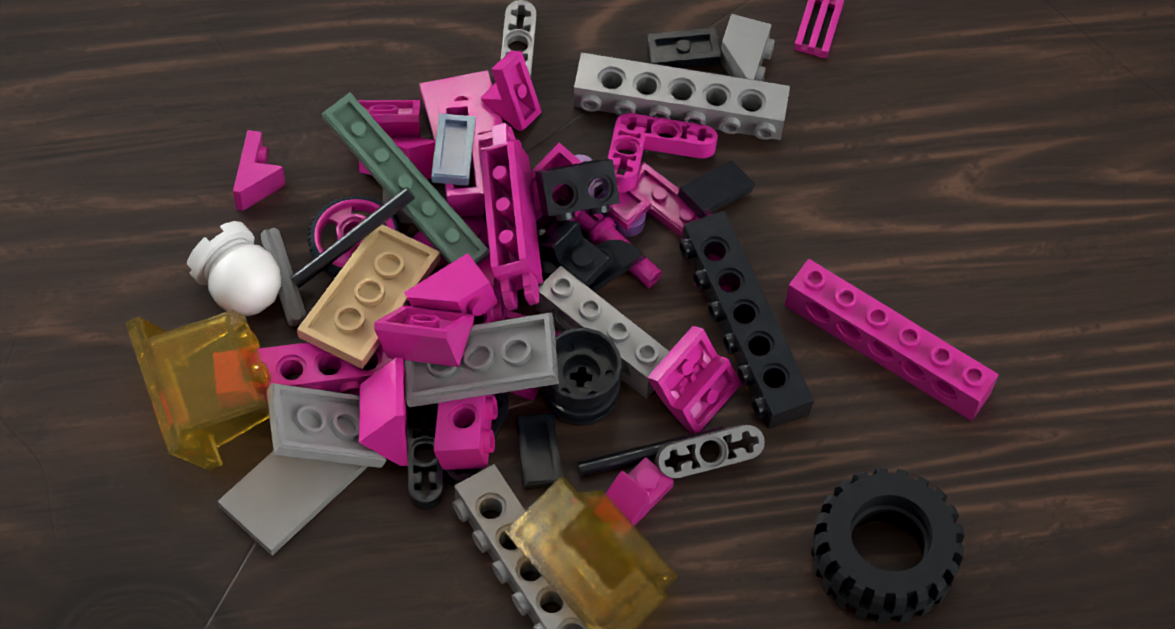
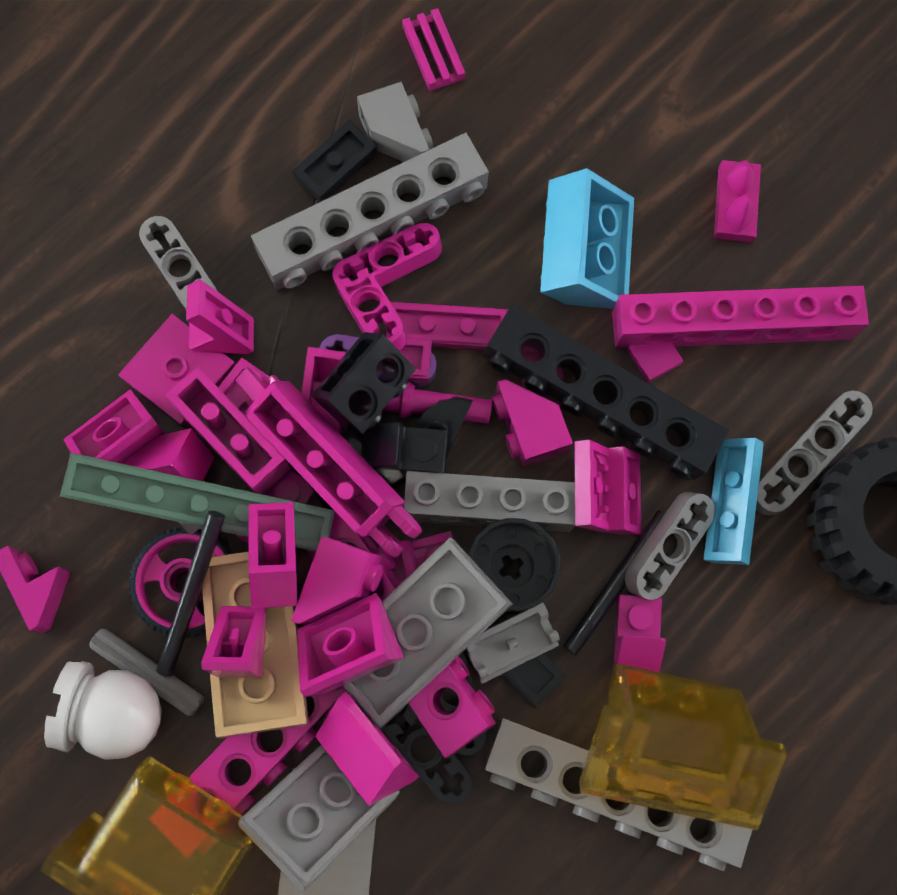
camera: 40 degrees left, 15 degrees up
tile [431,113,476,186] -> none
black tile [677,160,755,219] -> none
none -> dark pink slope [201,606,267,678]
none -> dark pink slope [249,502,298,608]
none -> light grey hinge [465,603,560,684]
none -> dark pink slope [491,379,573,468]
none -> medium azure slope [540,168,634,309]
none -> dark pink tile [627,343,684,383]
none -> medium azure plate [703,438,764,565]
none -> dark pink tile [714,160,761,243]
none -> light grey beam [756,390,873,516]

